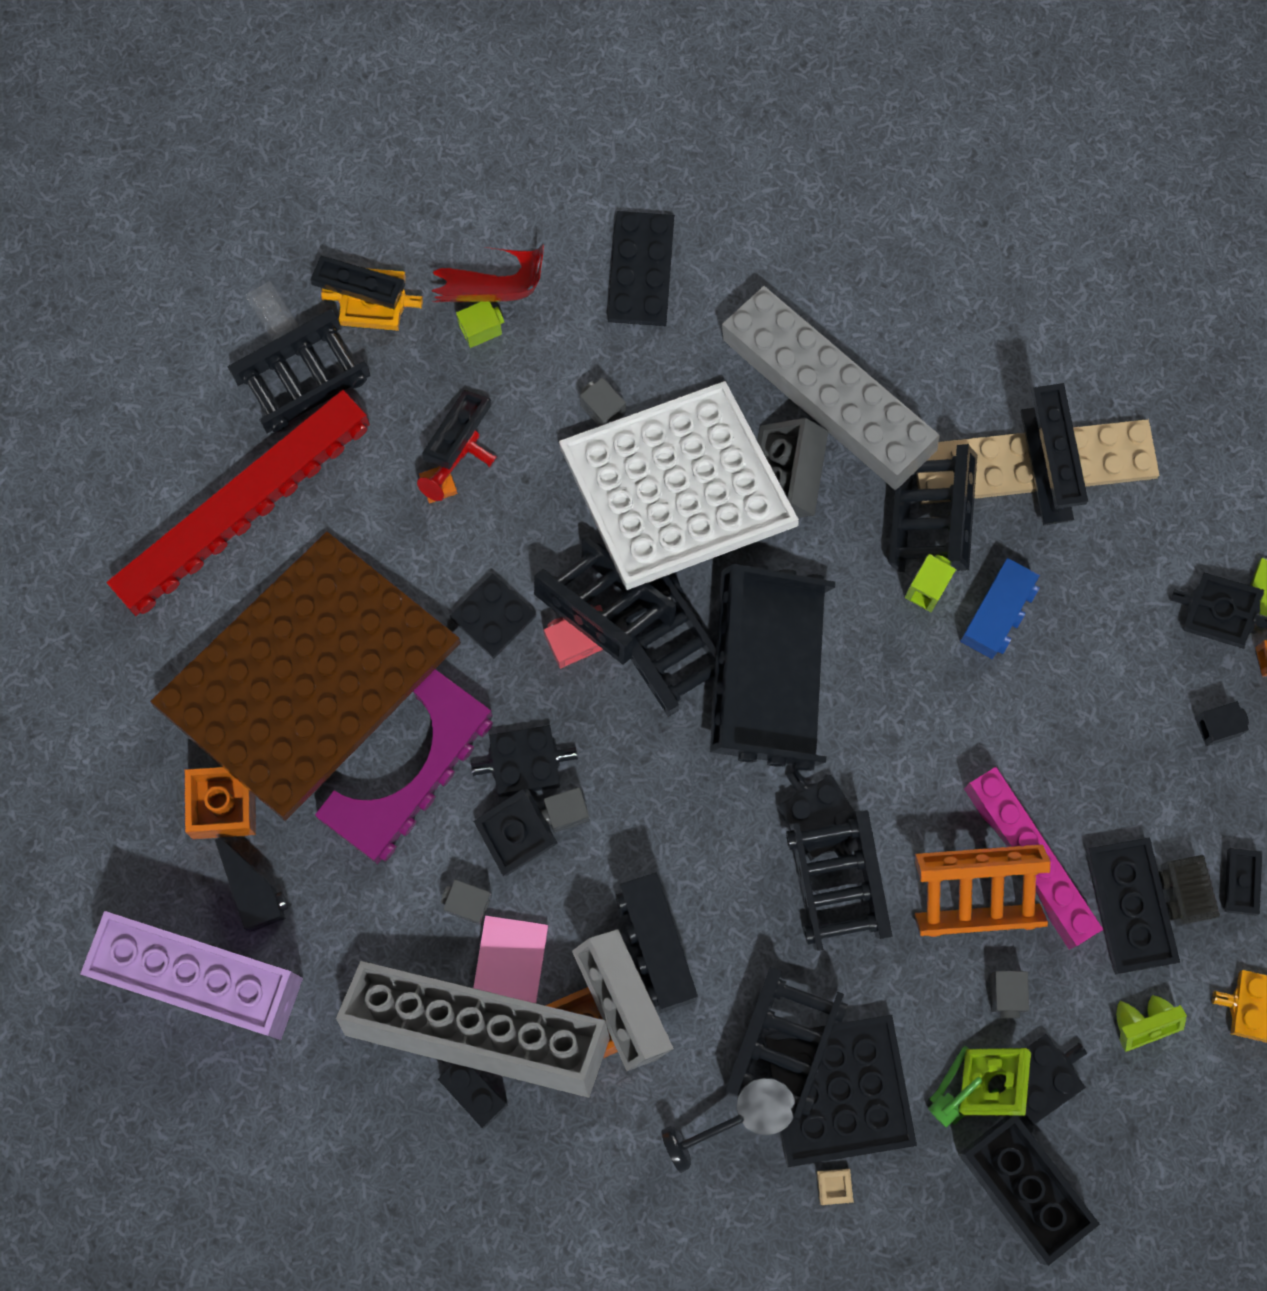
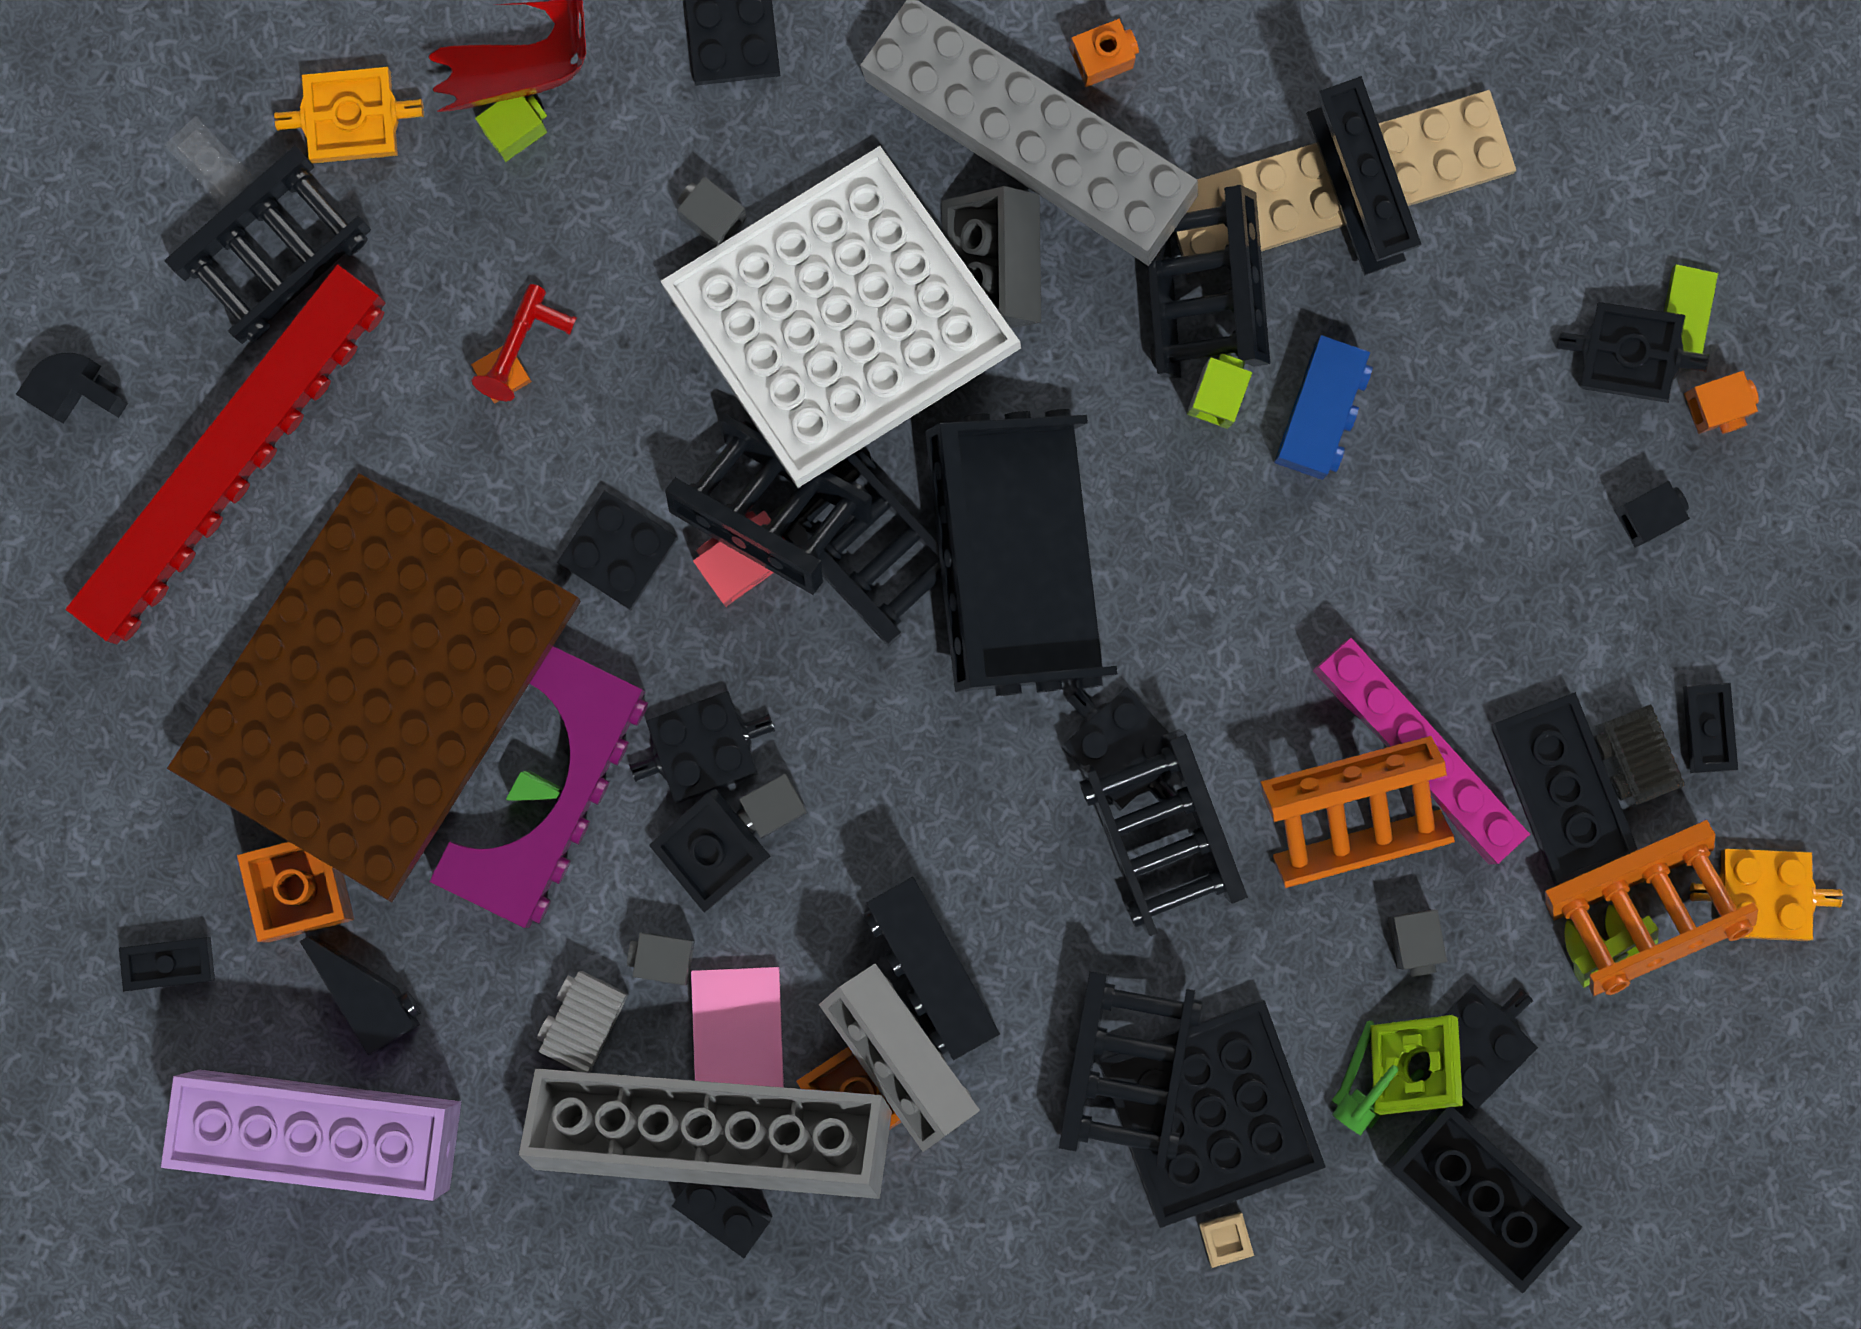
camera: 15 degrees left, 10 degrees up
black tile [310,255,405,310] -> none
black tile [422,389,491,470] -> none
piece [661,1077,796,1173] -> none
none -> black brick [16,353,128,424]
none -> black plate [119,937,215,992]
none -> bright green slope [506,771,563,801]
none -> light grey brick [537,971,629,1073]
none -> orange brick [1069,18,1139,87]
none -> orange fence [1545,820,1758,996]

